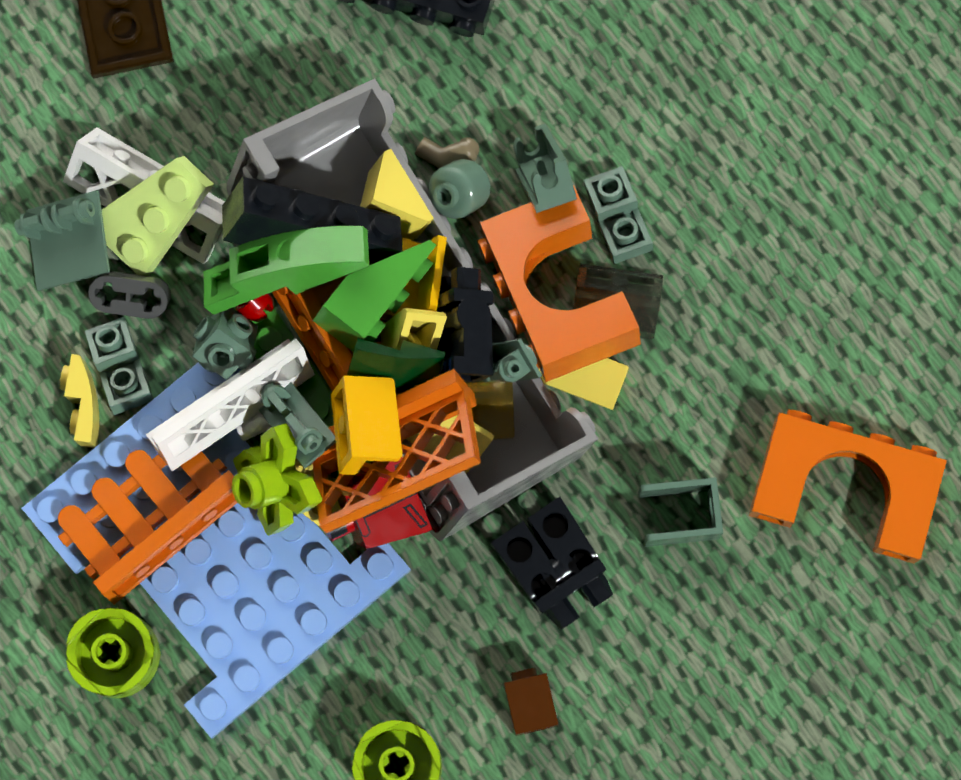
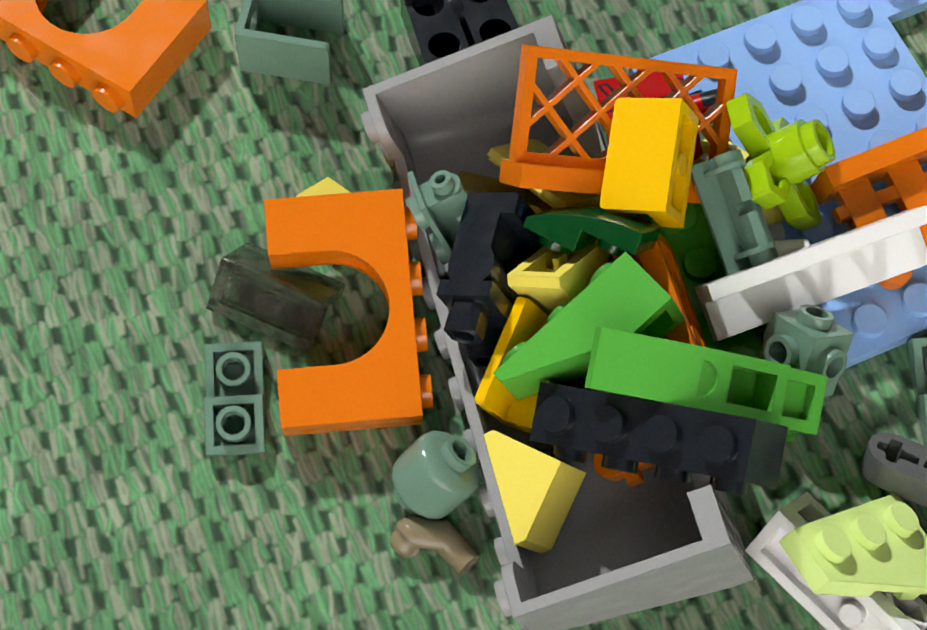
camera: 170 degrees left, 15 degrees down
sand green hinge [513,123,577,213] -> none

